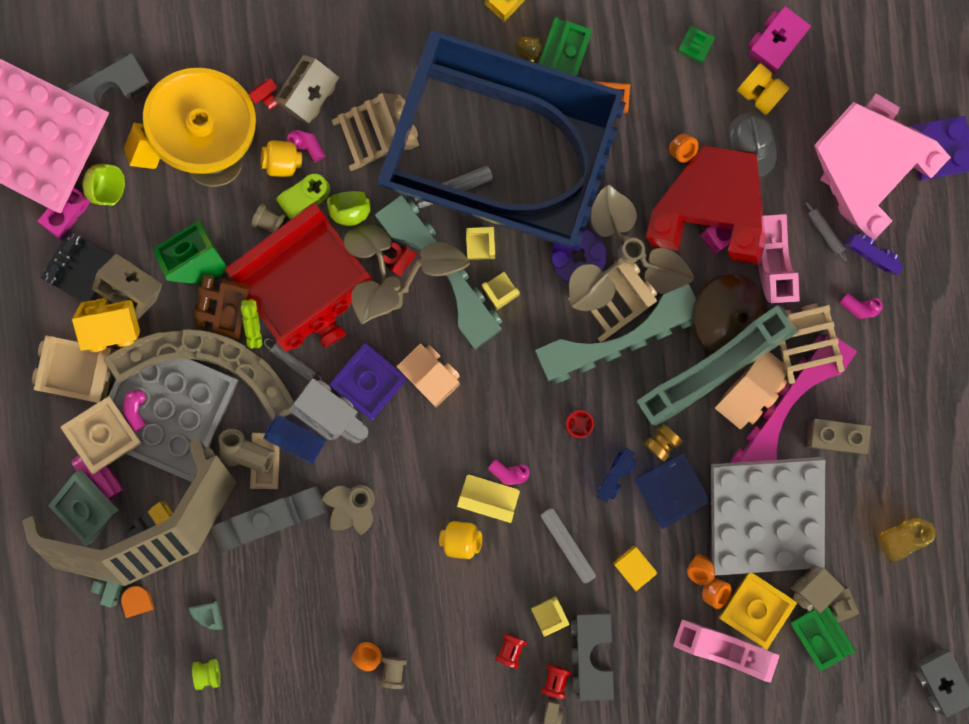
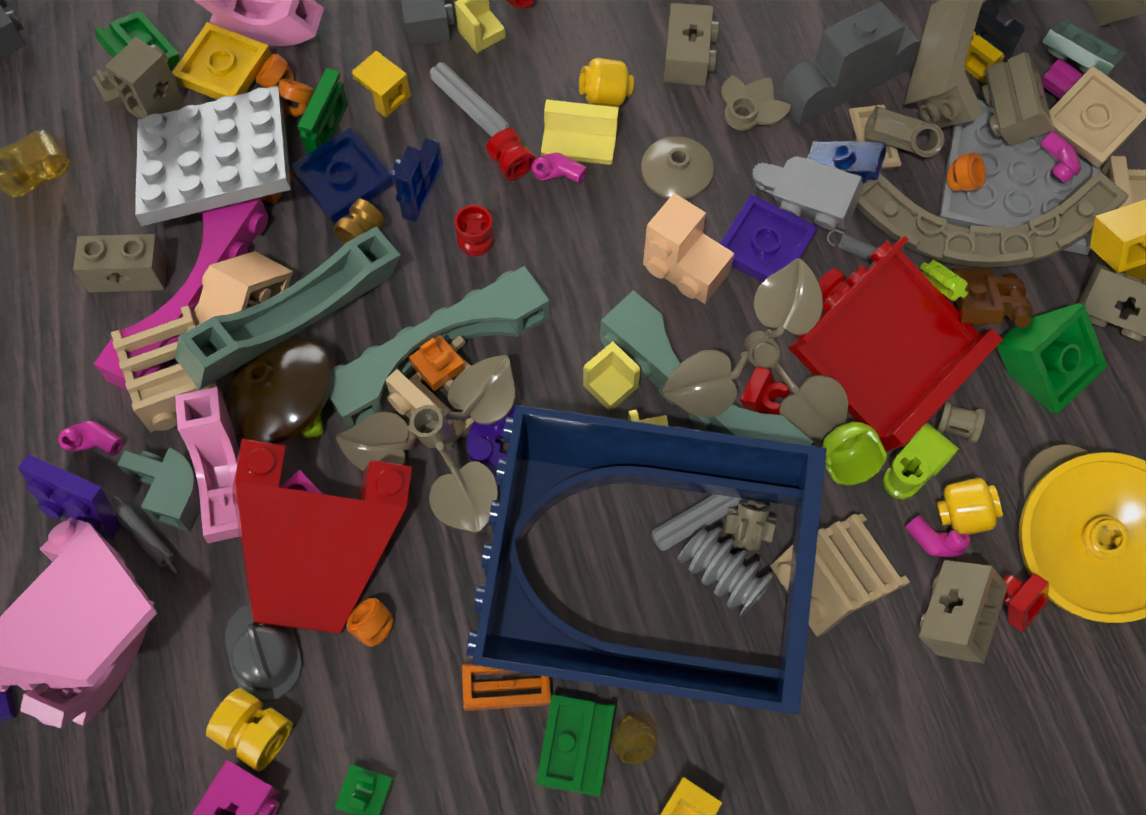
camera: 170 degrees right, 20 degrees down
none -> sand green brick [118,448,201,532]
none -> green plate [298,68,348,161]
none -> orange tile [409,335,465,391]
none -> red wheel [486,128,536,181]
none -> dark tan dish [641,136,714,200]
none -> dark tan brick [663,3,719,86]
none -> light grey piece [677,526,773,618]
none -> dark tan gear [724,499,777,550]
none -> orange tile [947,152,986,192]
none -> dark tan brick [982,52,1054,146]

